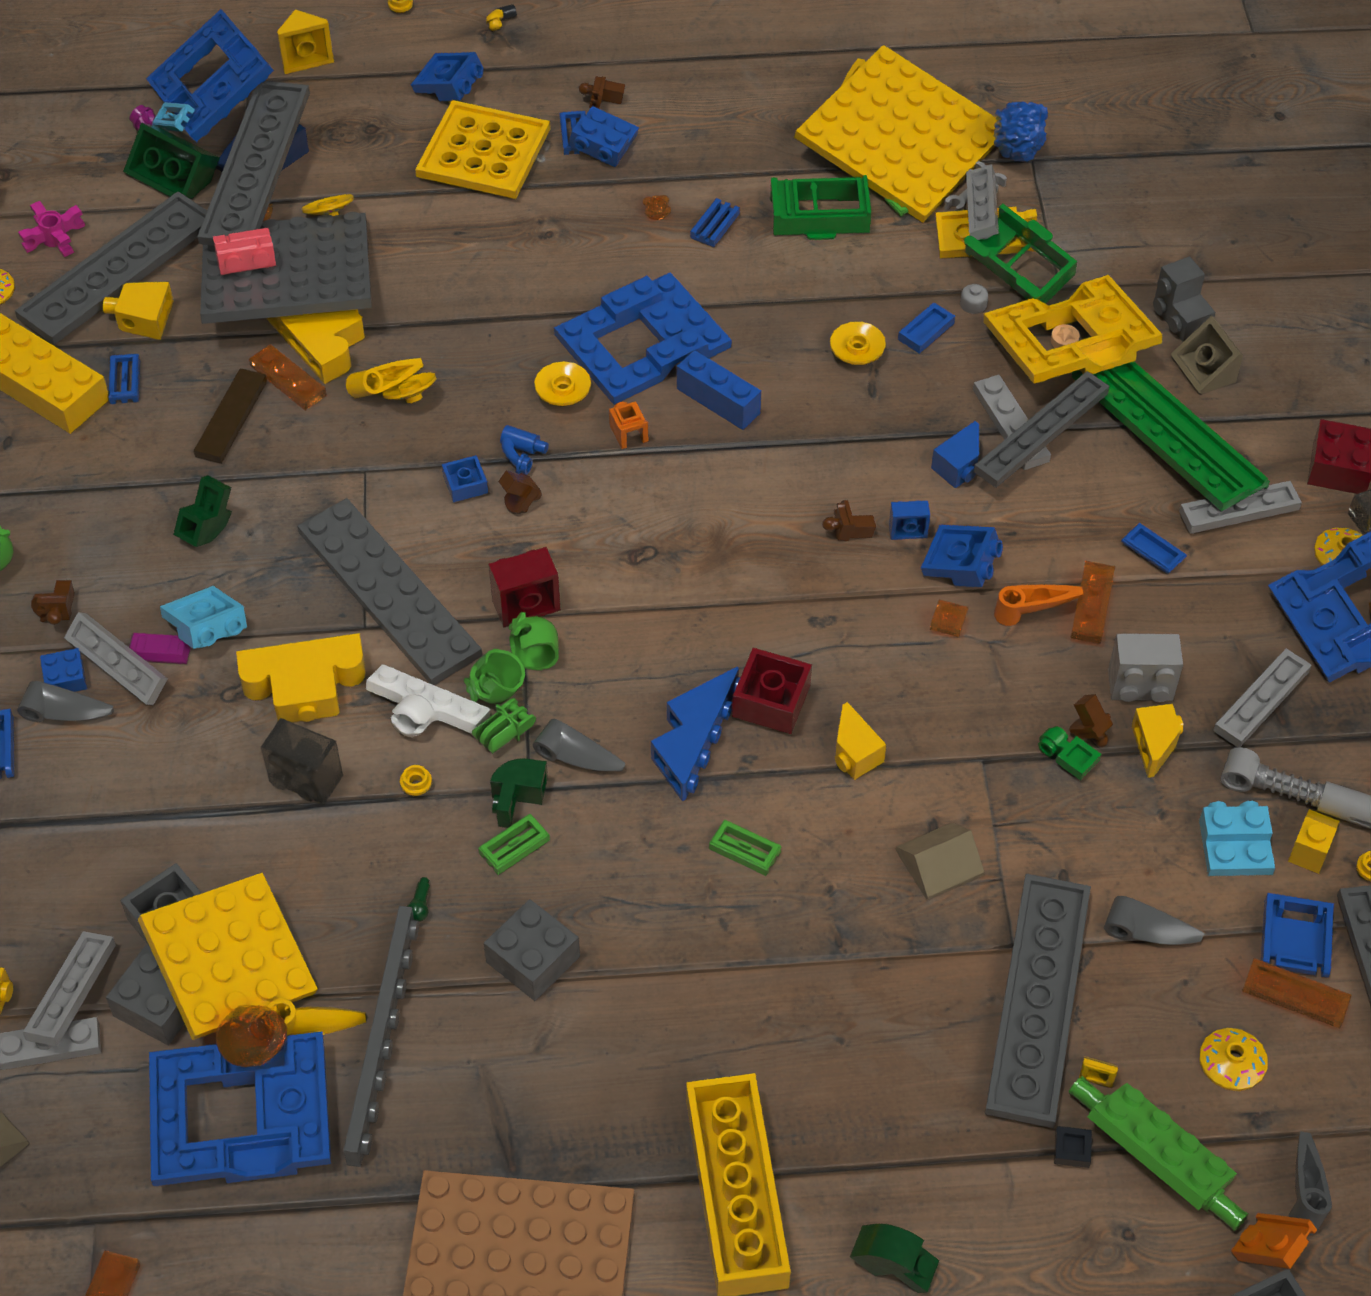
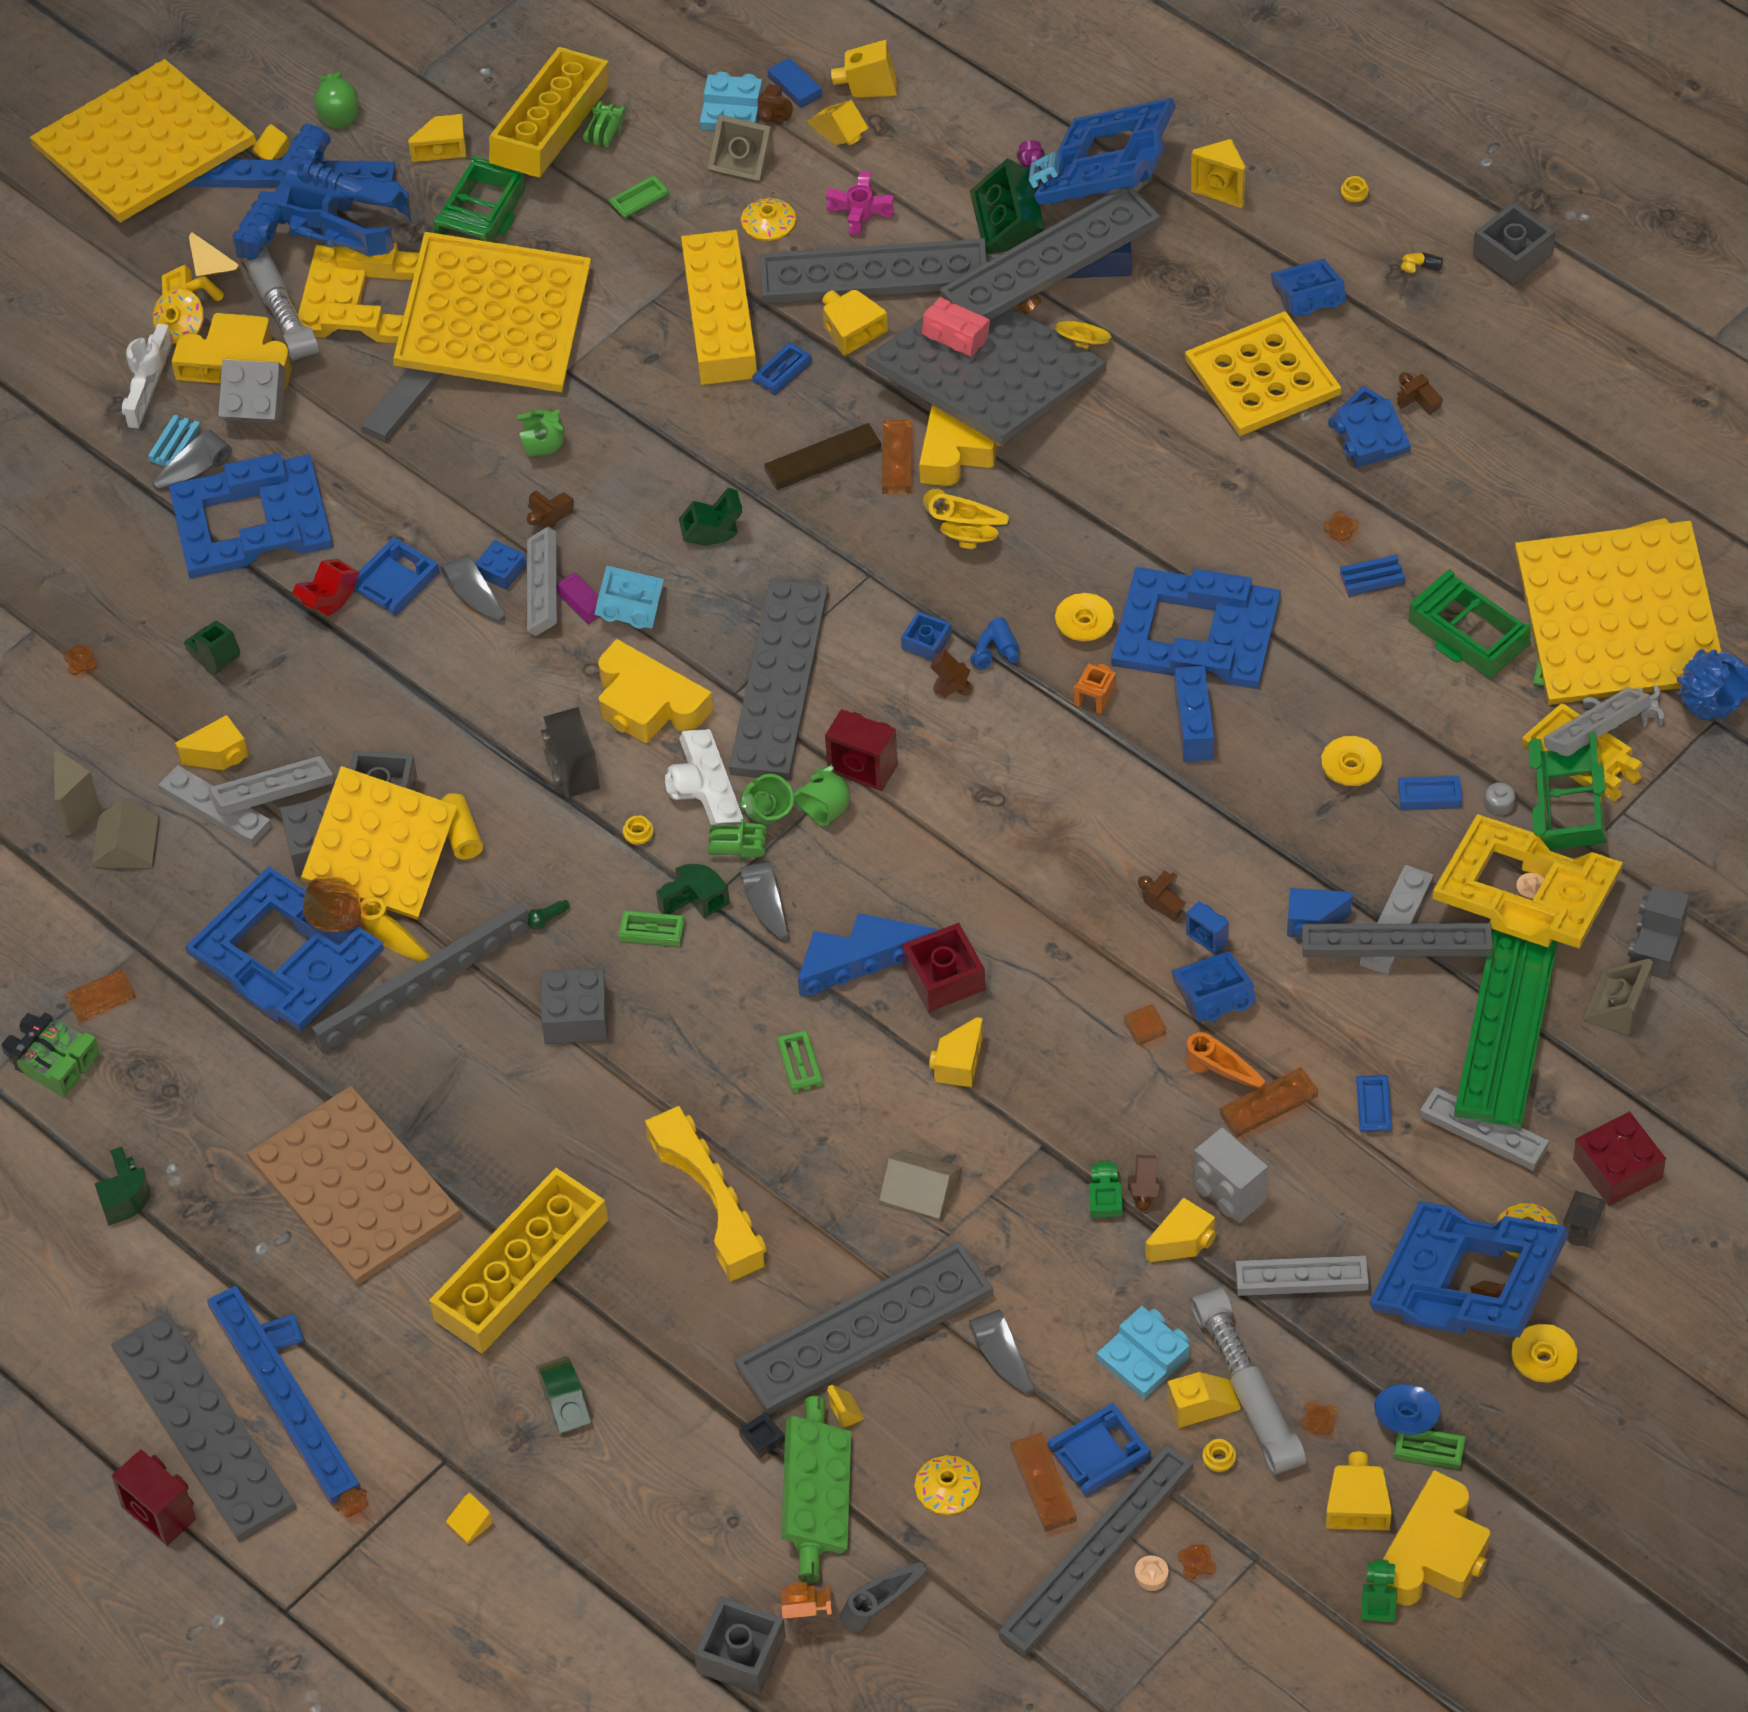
camera: 50 degrees right, 0 degrees up
none -> yellow brick [441,793,484,860]
none -> yellow arch [645,1106,767,1282]

